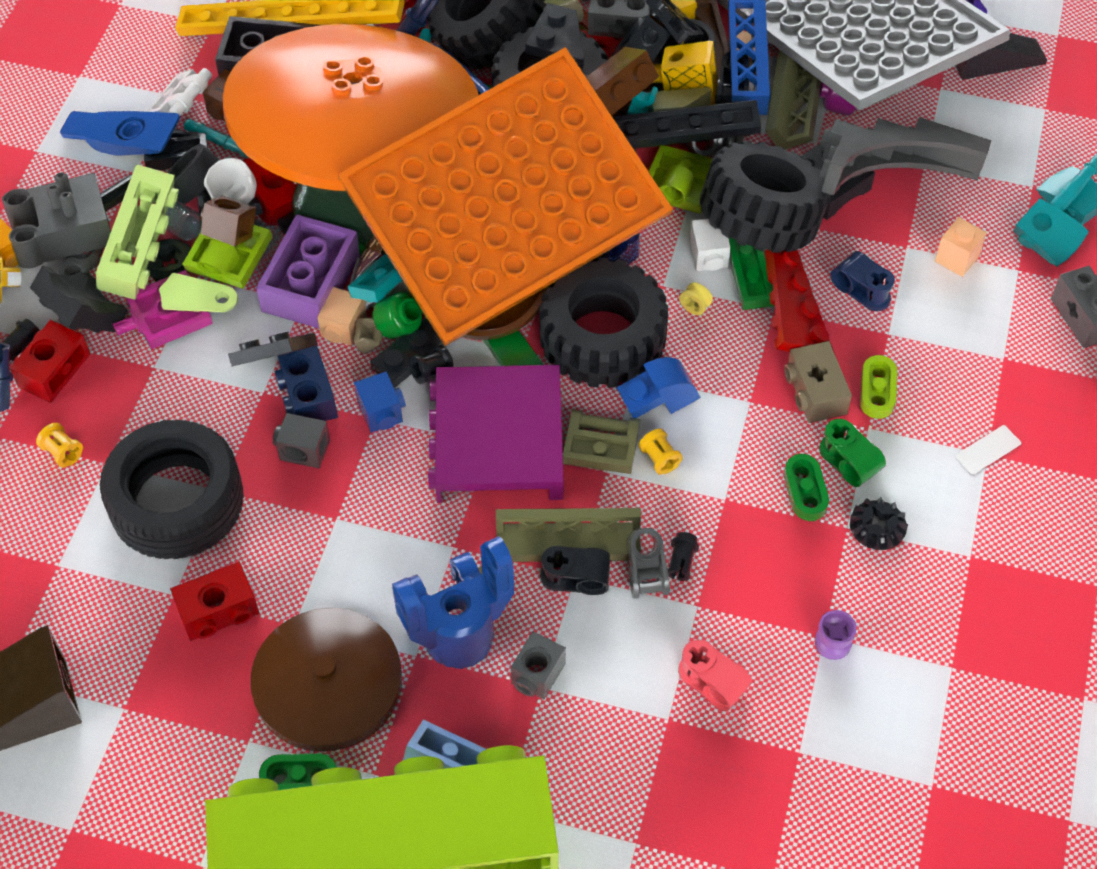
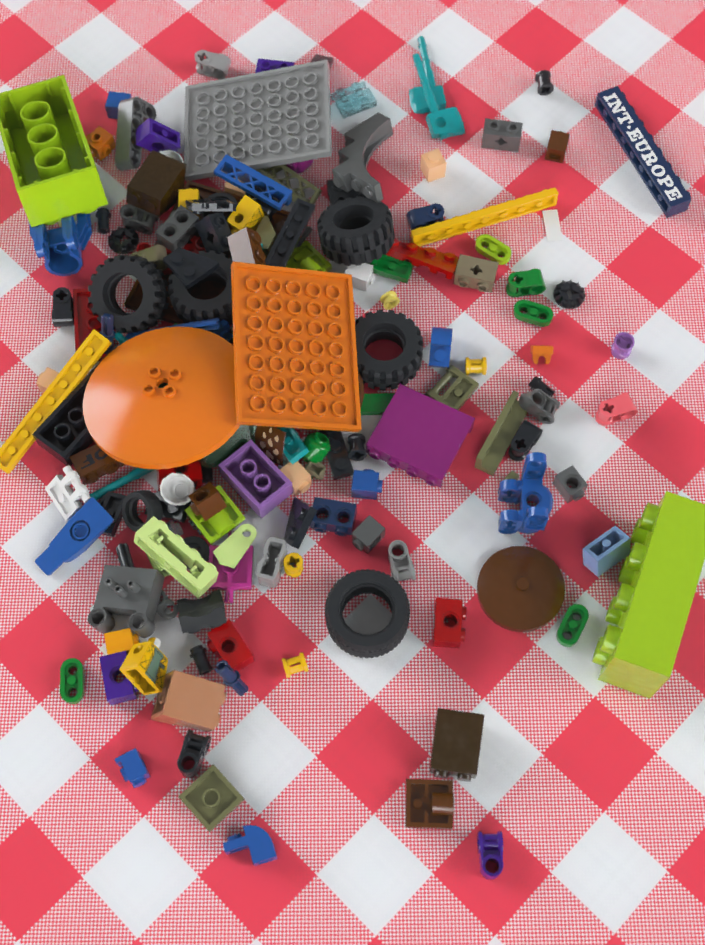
camera: 60 degrees left, 10 degrees up
none -> light grey brick [257,536,287,588]
none -> yellow bush [283,553,304,578]
none -> clear light blue plate [330,81,377,119]
none -> light grey piece [388,540,416,582]
none -> yellow plate [411,187,558,247]
none -> orange tile [530,345,553,364]

